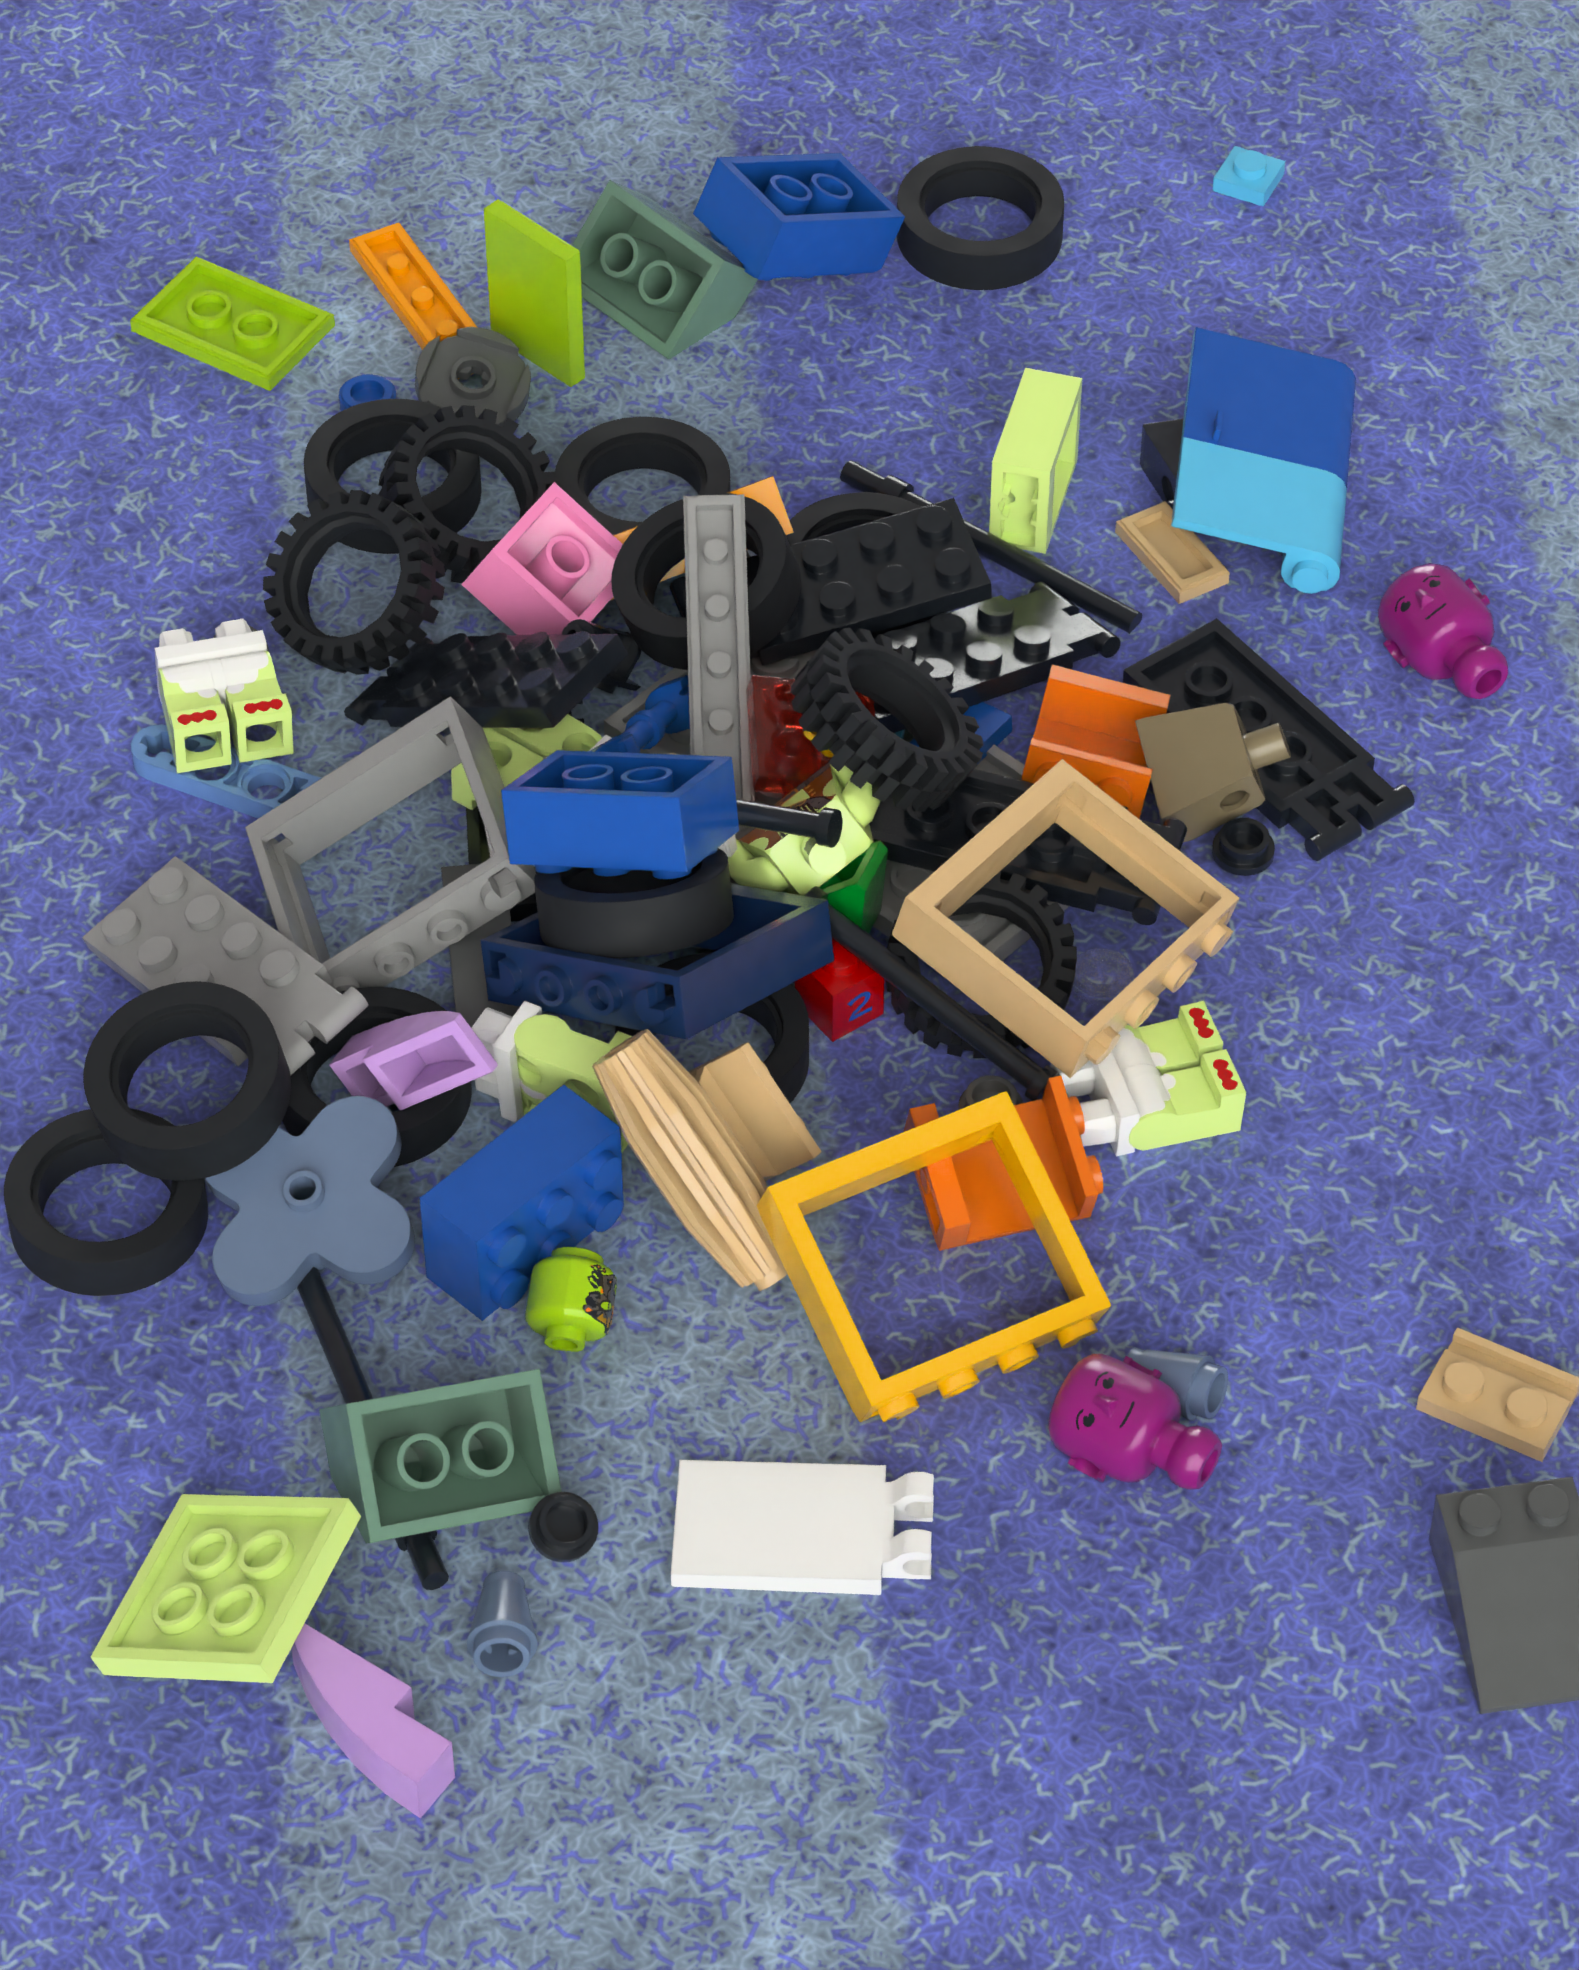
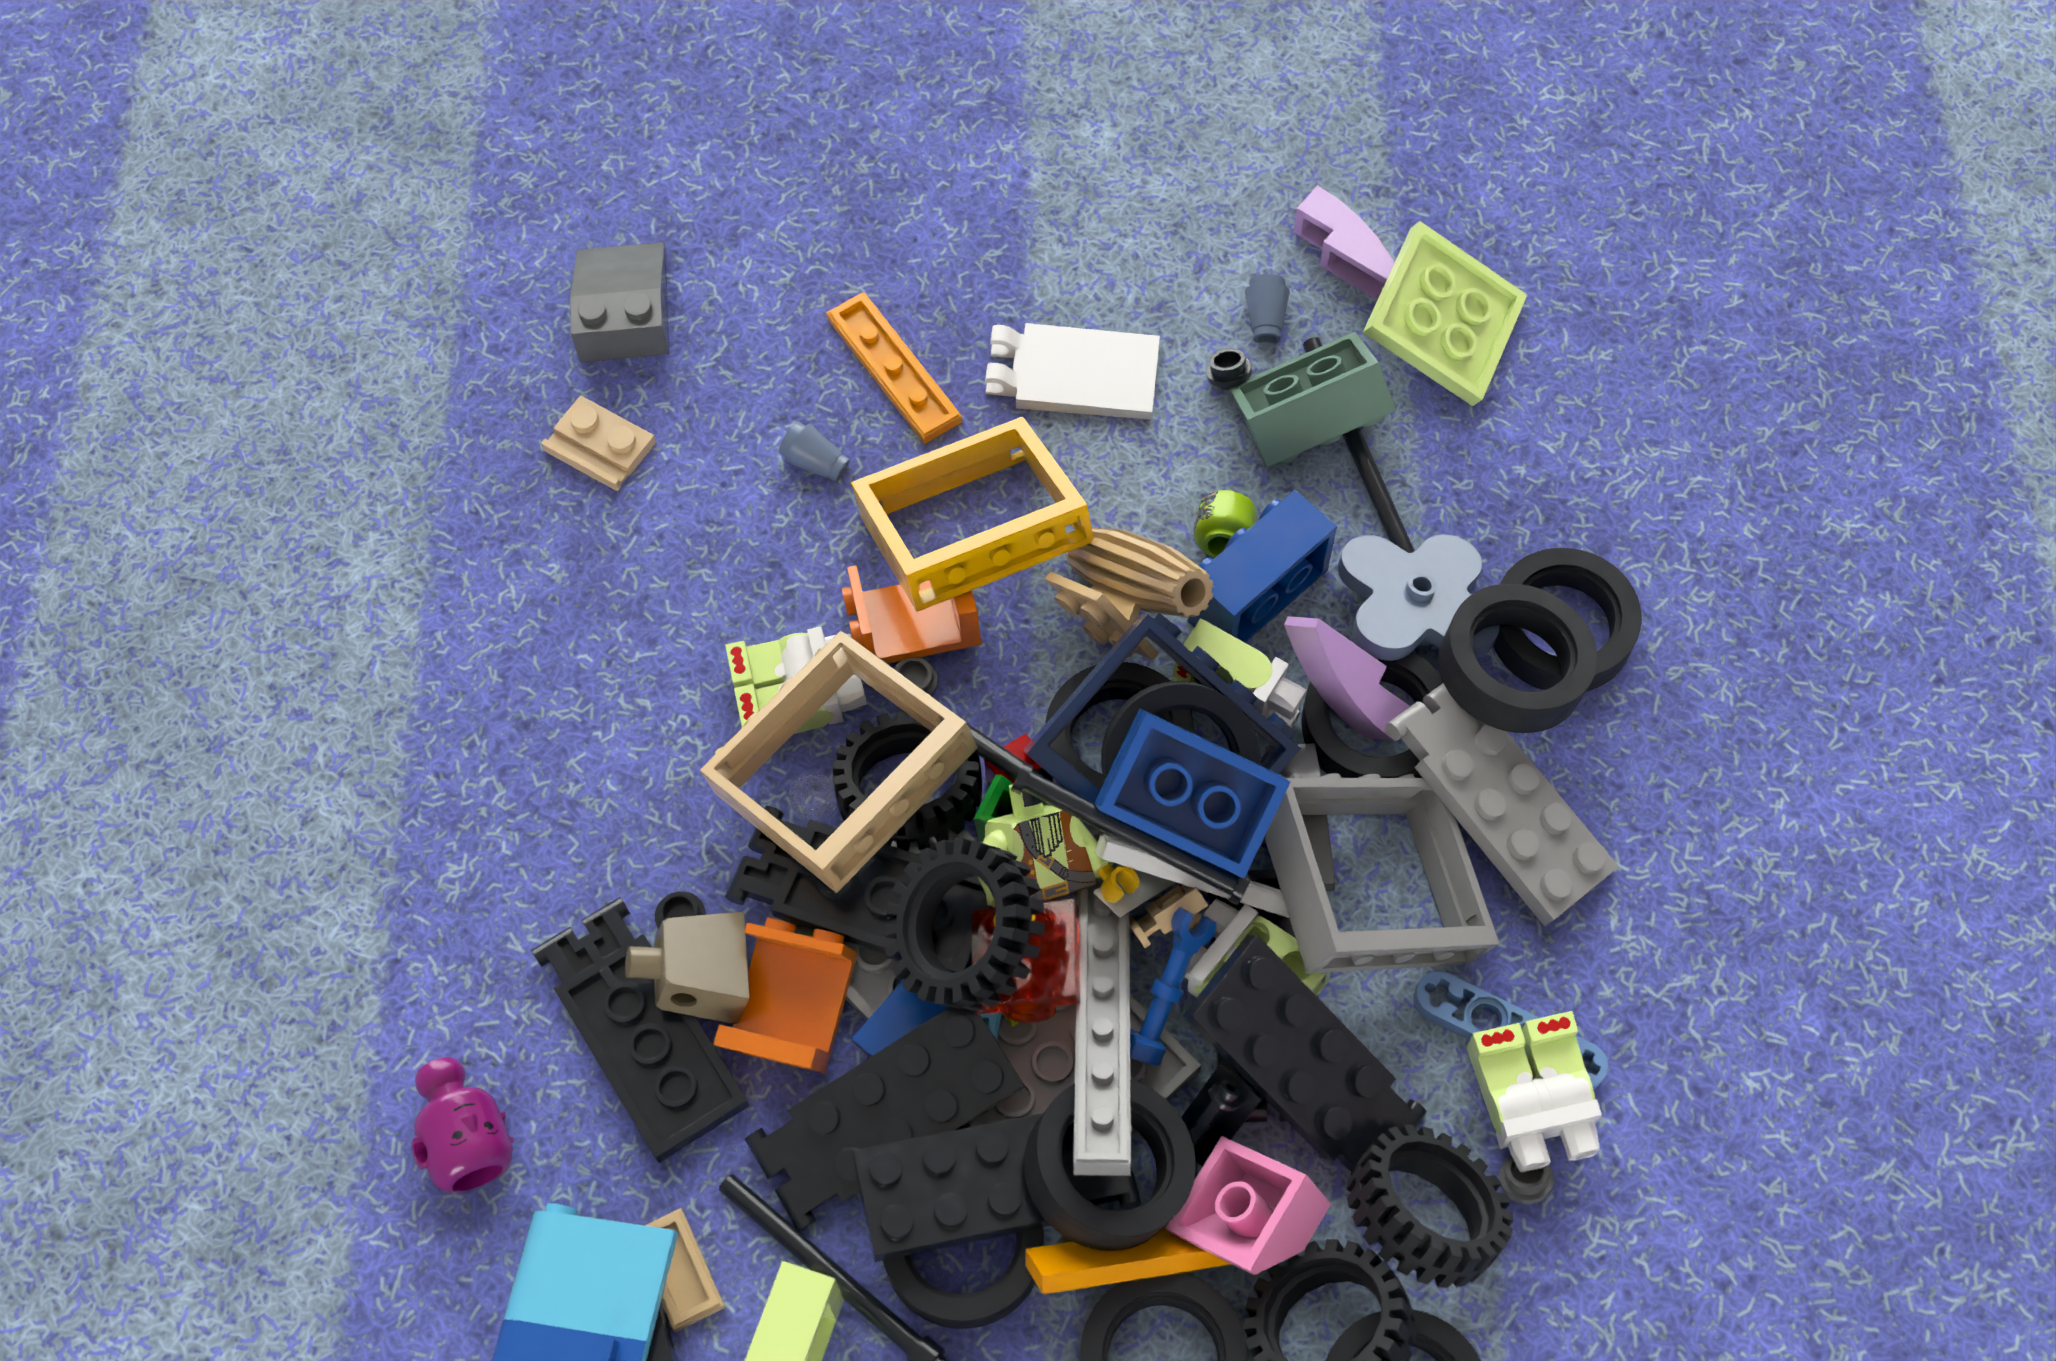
camera: 175 degrees left, 15 degrees up
magenta piece [1048,1354,1222,1490] -> none
none -> light orange tile [826,292,962,444]

